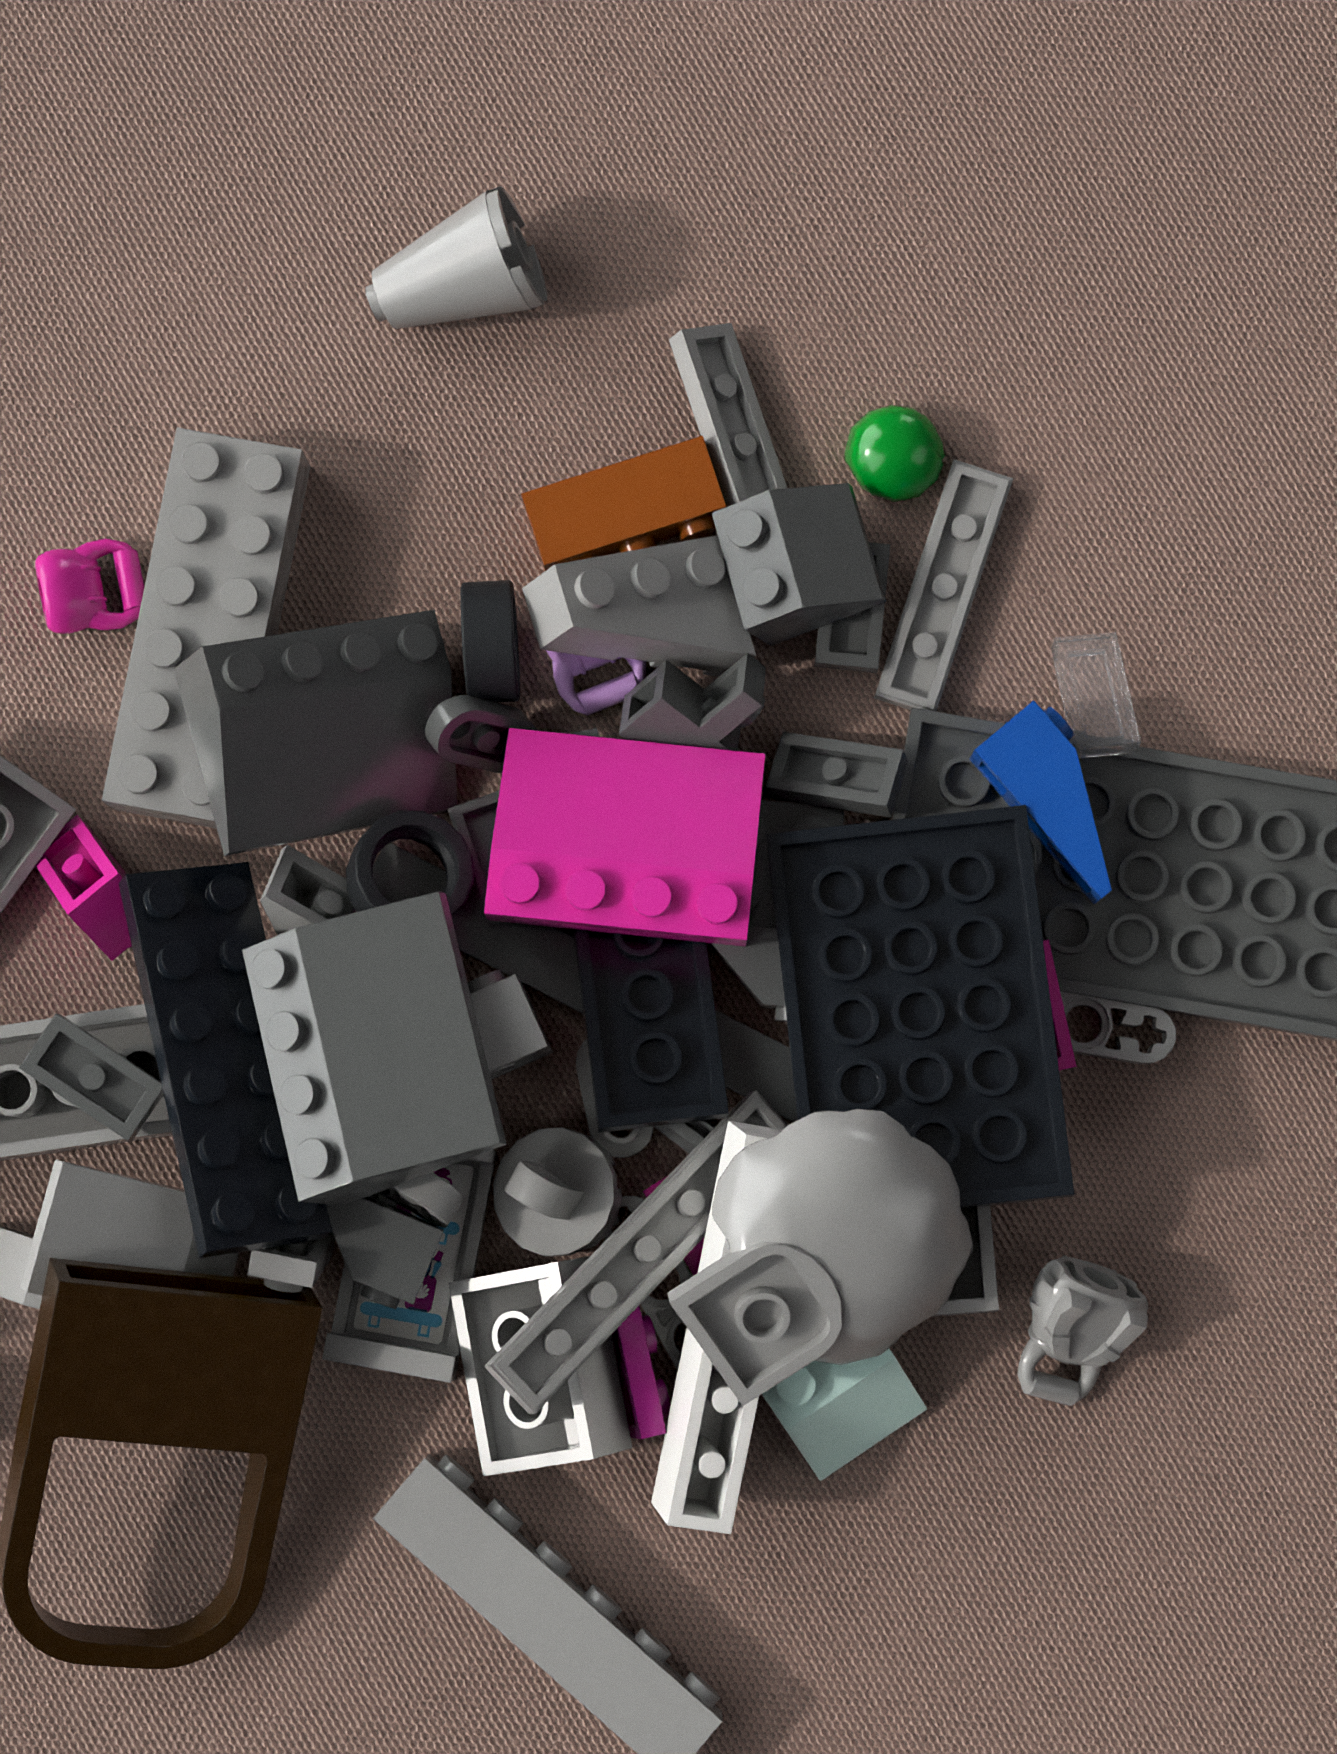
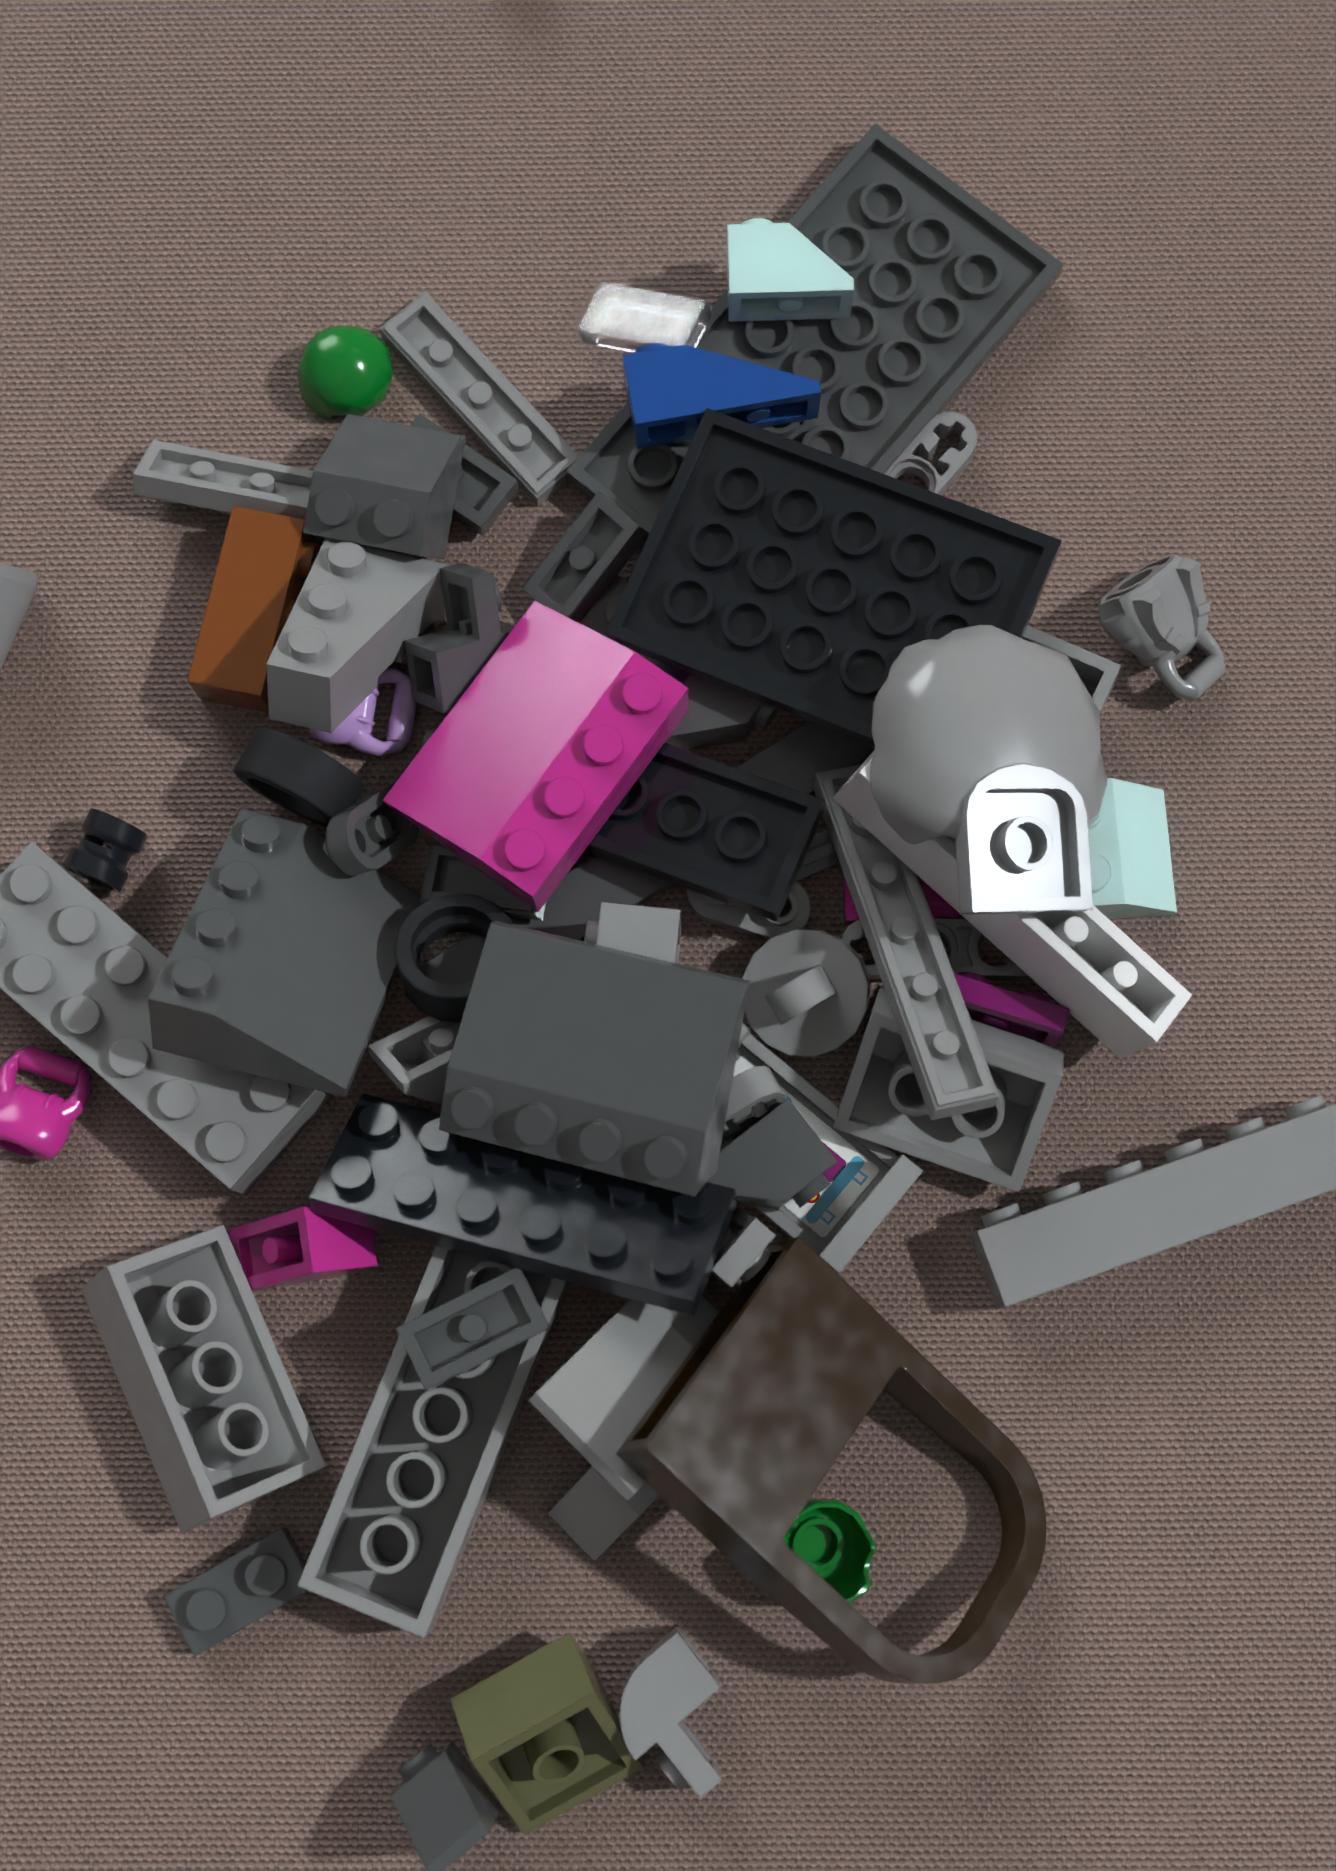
camera: 60 degrees left, 5 degrees down
none -> black wheel [62,808,148,893]
none -> light aqua slope [727,218,854,321]
none -> green hair [785,1499,876,1604]

